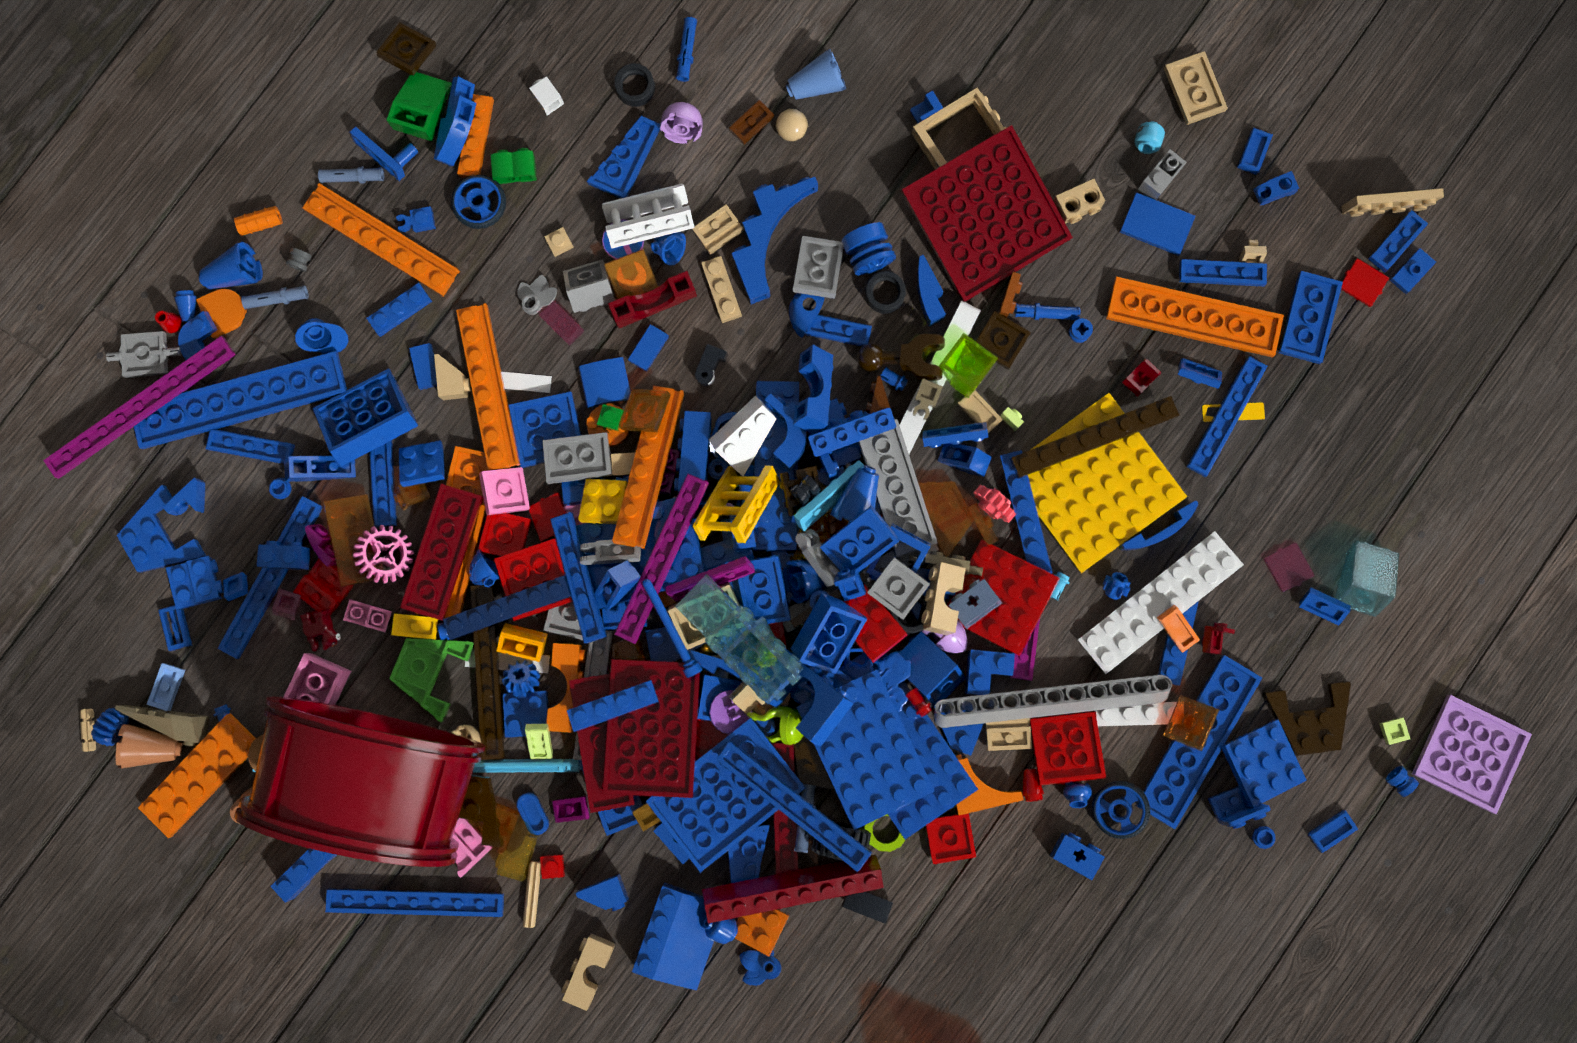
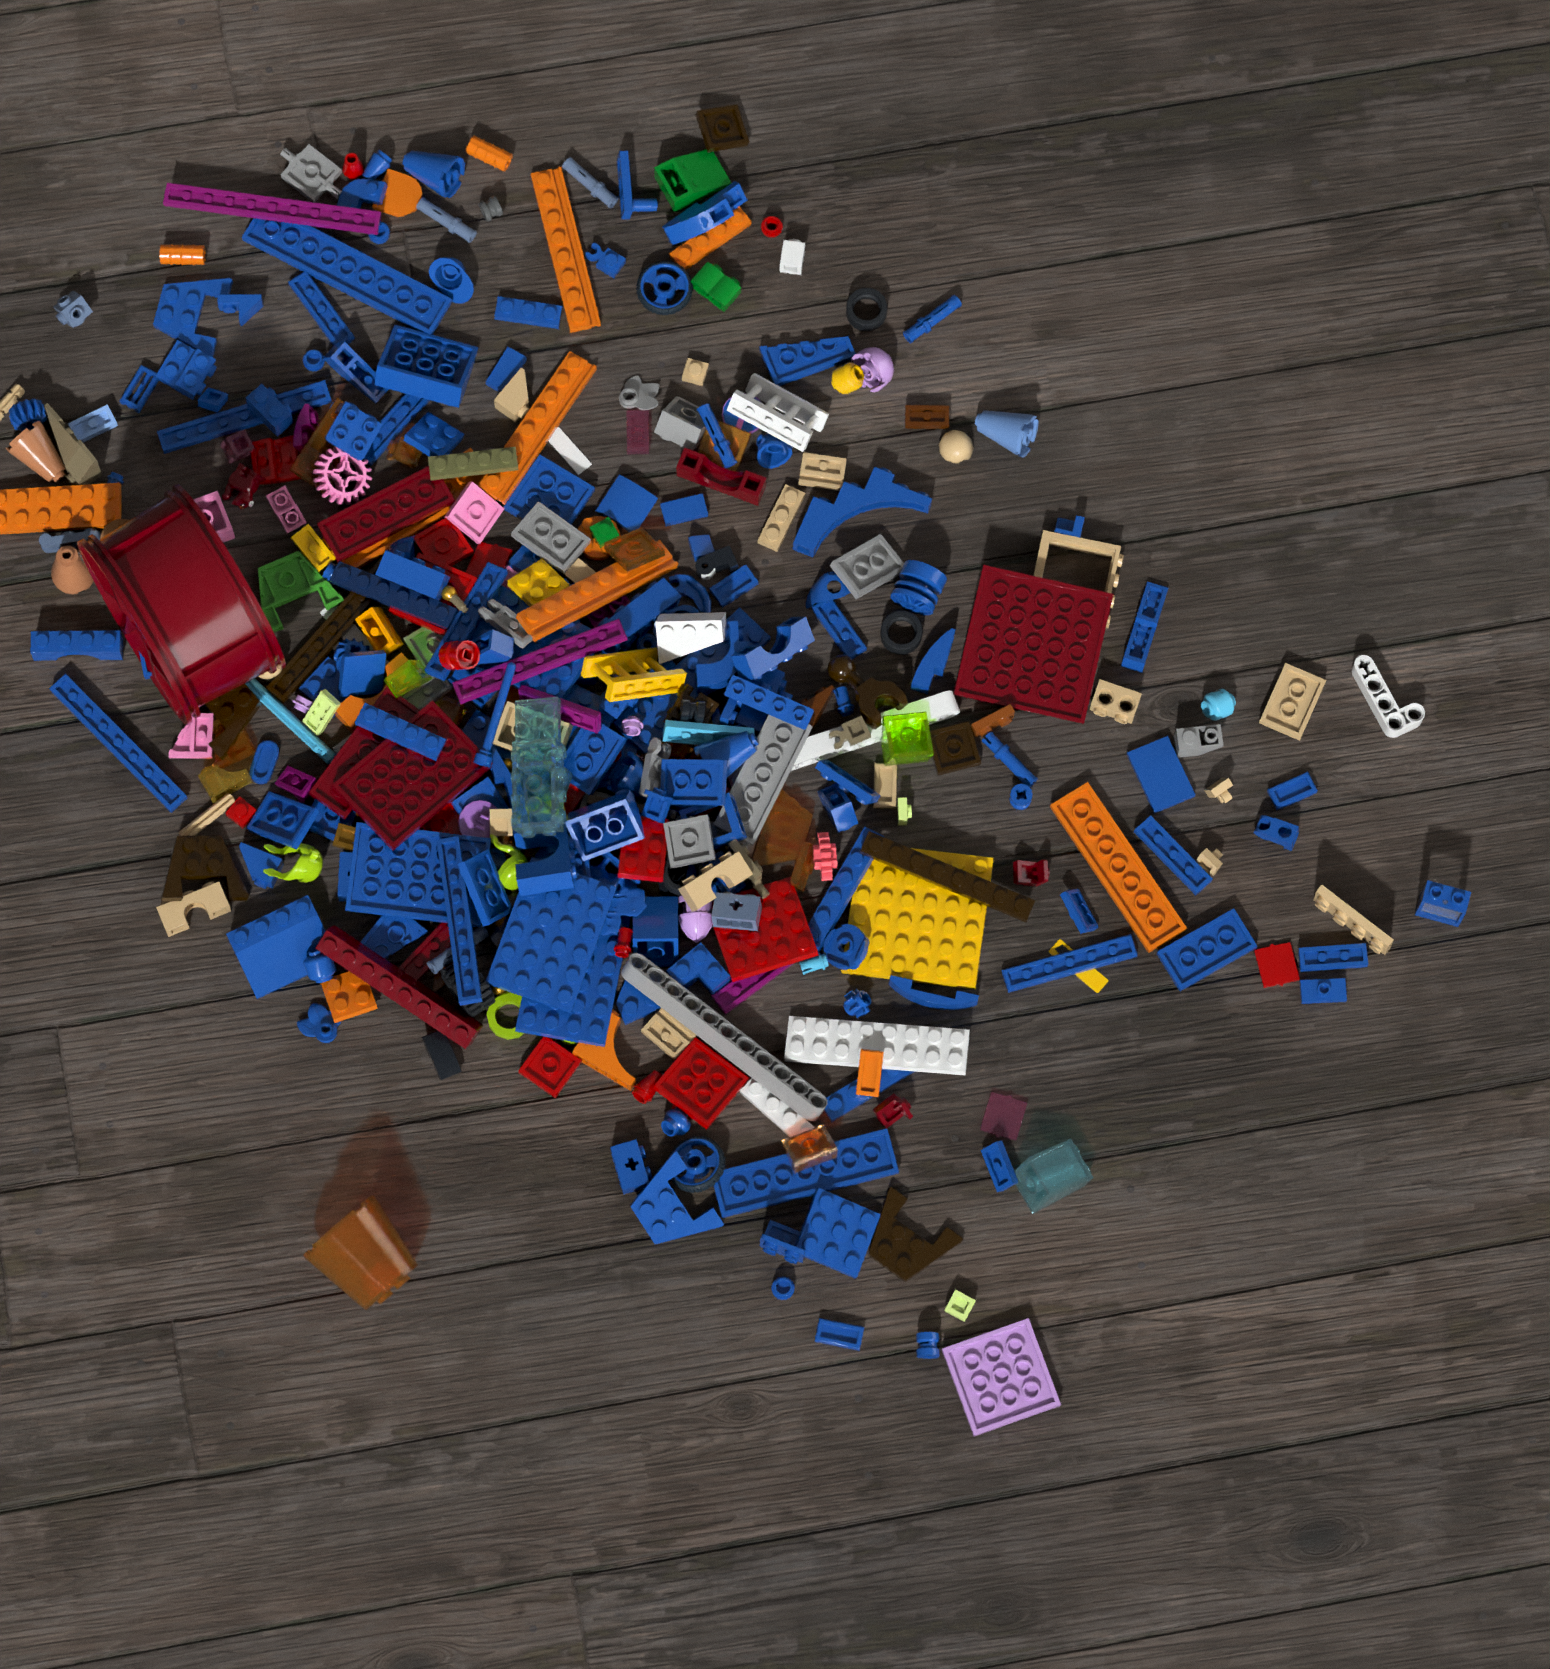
camera: 35 degrees right, 10 degrees down
none -> sand blue plate [39,528,101,553]
none -> sand blue brick [53,291,93,328]
none -> orange axle [160,244,206,266]
none -> dark brown wing [161,836,249,901]
none -> blue tile [246,791,319,849]
none -> lime hair [263,843,323,883]
none -> lavender plate [292,695,314,713]
none -> blue bracket [325,401,383,461]
none -> blue tile [338,650,386,697]
none -> blue tile [368,221,390,244]
none -> blue brick [375,549,450,601]
none -> clear neon green slope [384,660,432,698]
none -> olive plate [428,447,518,480]
none -> red wheel [439,640,480,670]
none -> piece [441,586,469,613]
none -> blue plate [458,849,512,927]
none -> lavender plate [622,716,644,736]
none -> blue wing [630,1150,724,1244]
none -> blue piece [669,574,711,613]
none -> blue slope [688,535,714,562]
none -> blue pin [697,403,738,468]
none -> blue tile [710,565,758,608]
none -> red plate [761,216,783,238]
none -> blue plate [823,924,869,970]
none -> yellow head [831,363,864,394]
none -> blue slope [1121,582,1168,673]
none -> tan tile [1204,778,1233,803]
none -> white beam [1352,655,1425,738]
none -> blue window [1415,880,1471,927]

